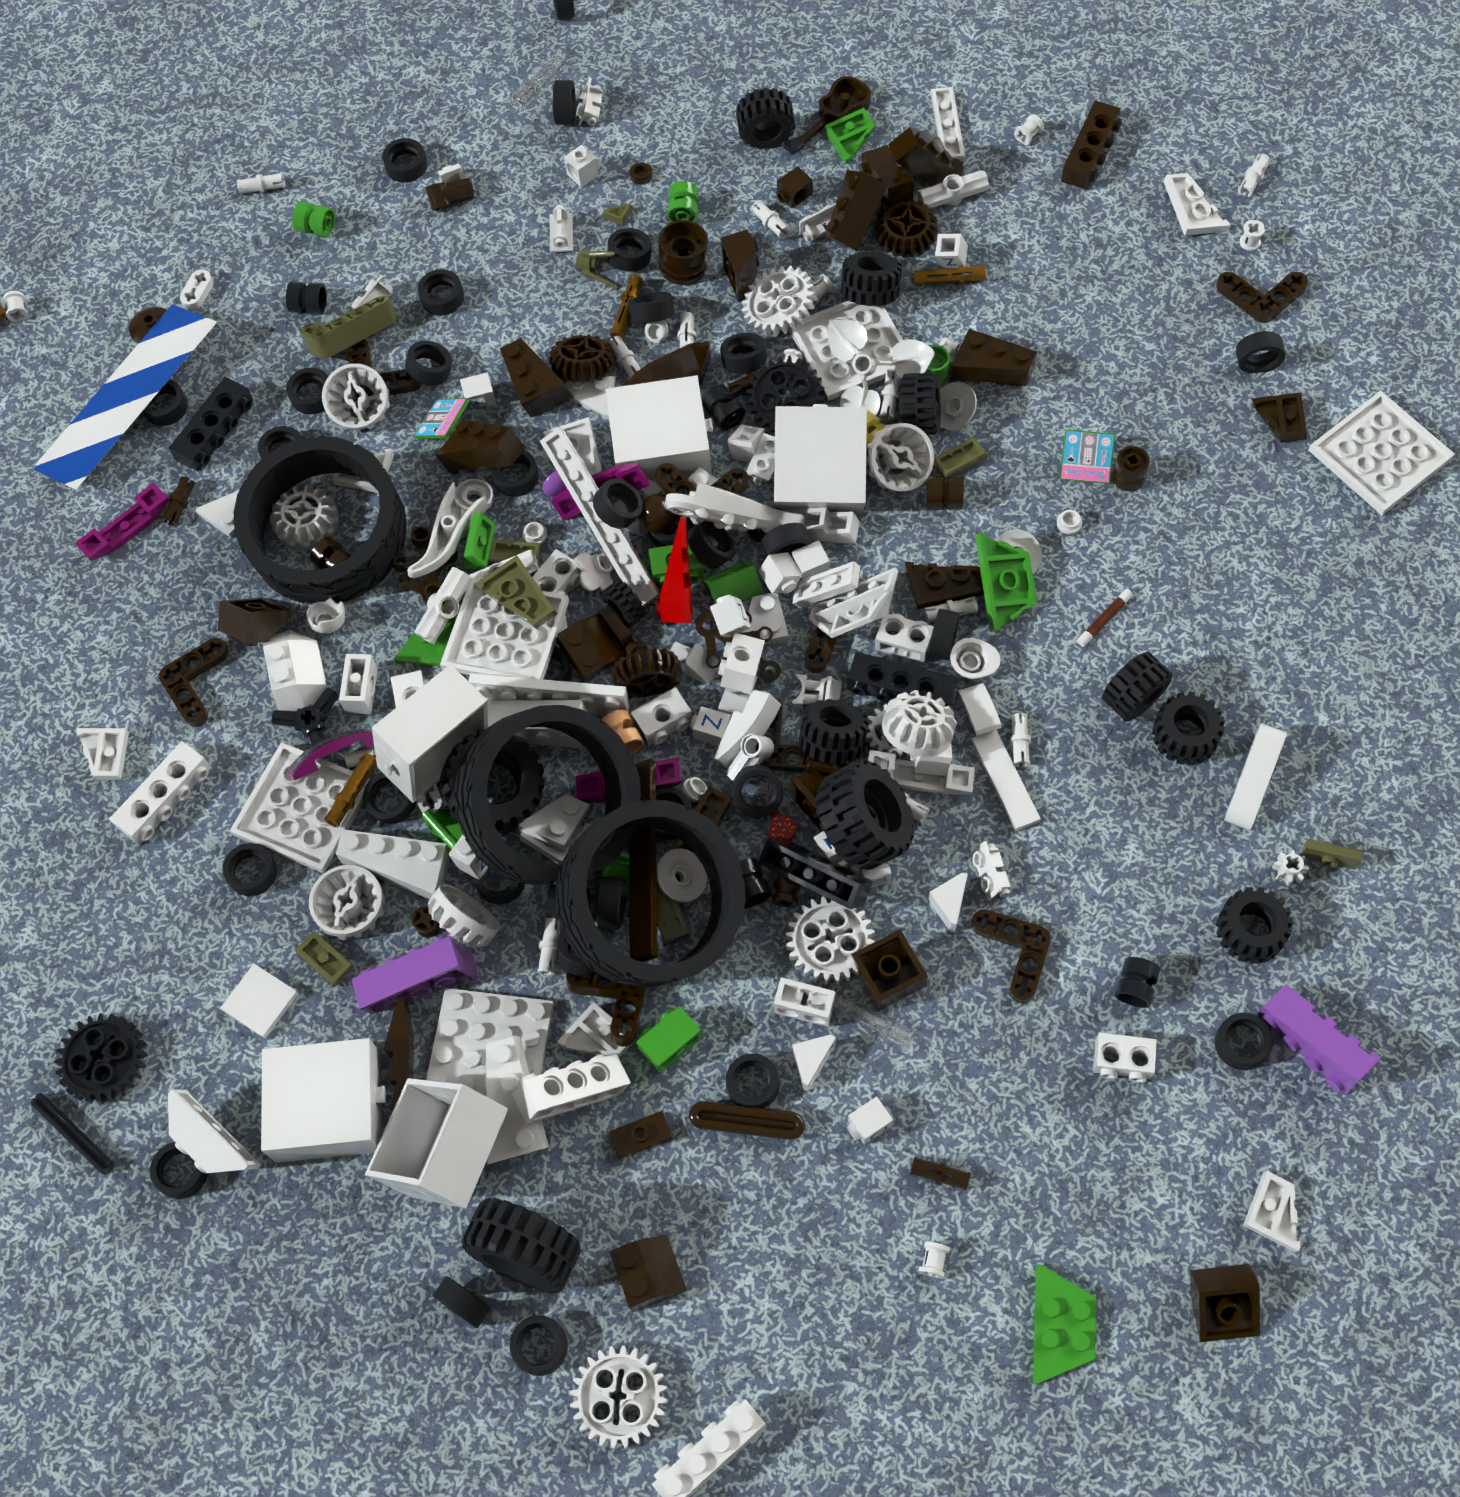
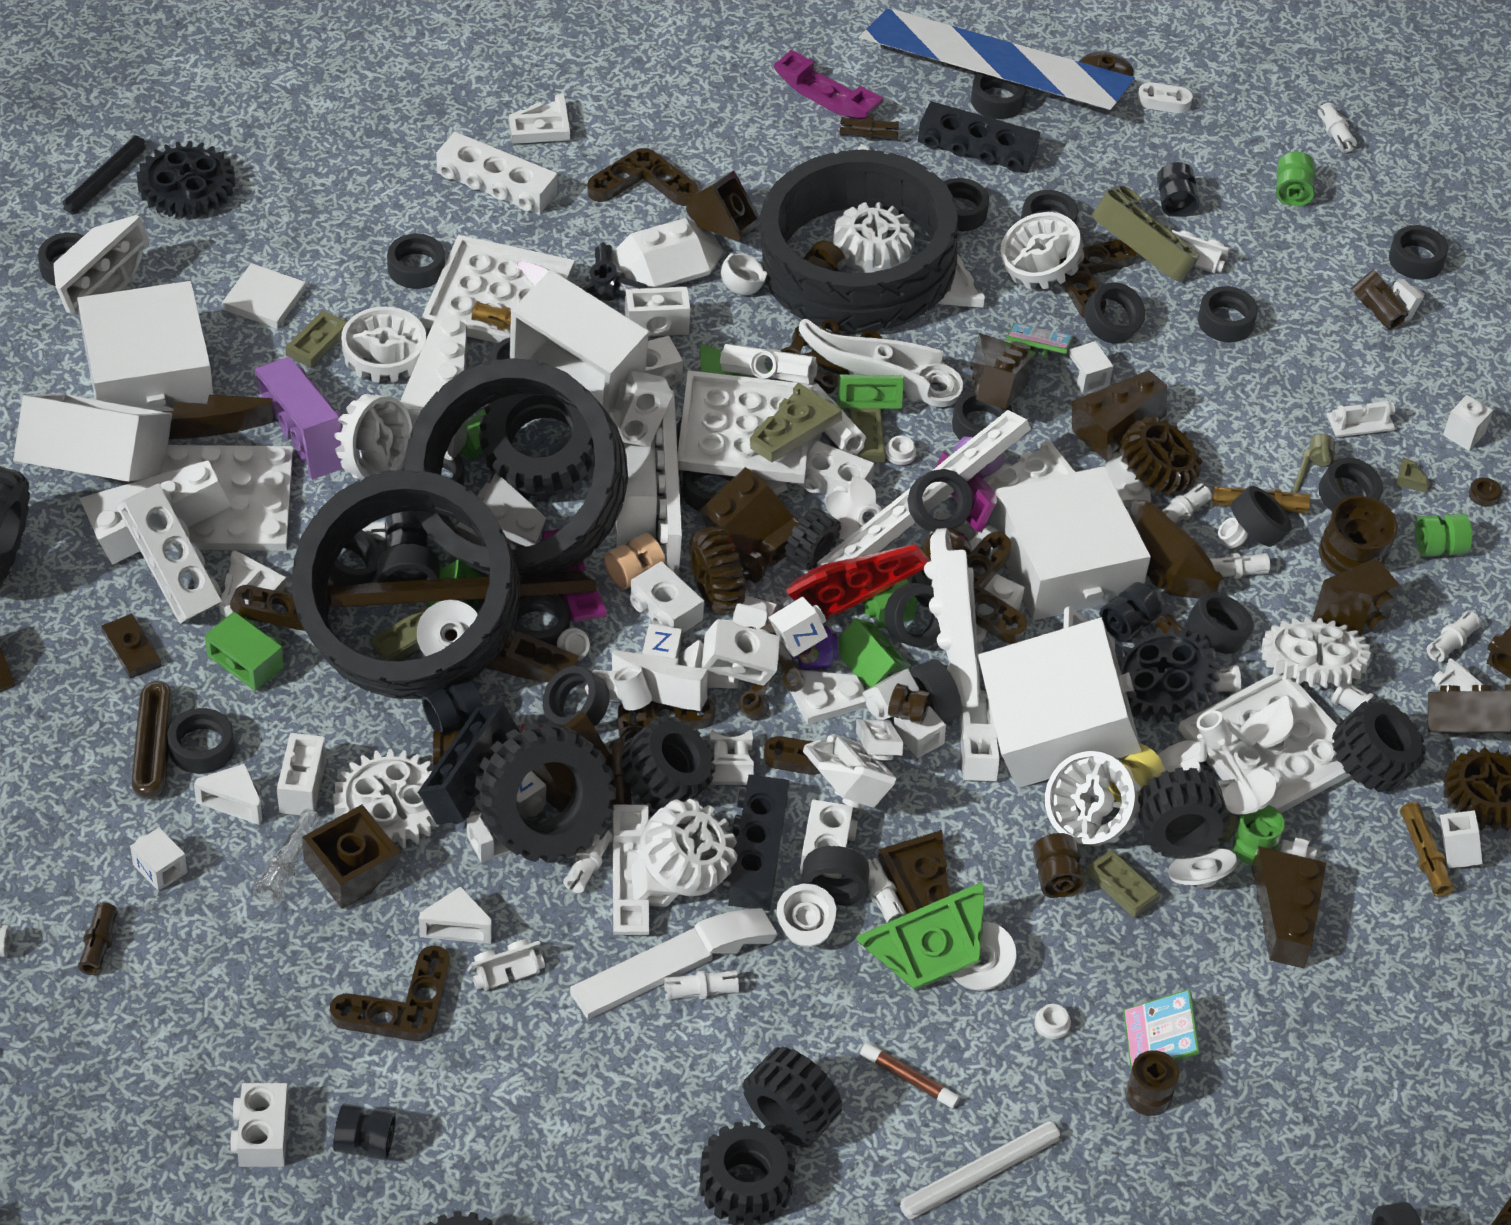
camera: 70 degrees right, 15 degrees down
none -> white brick [608,370,673,447]
none -> dark brown wheel [888,683,931,725]
none -> white axle [900,1121,1061,1219]

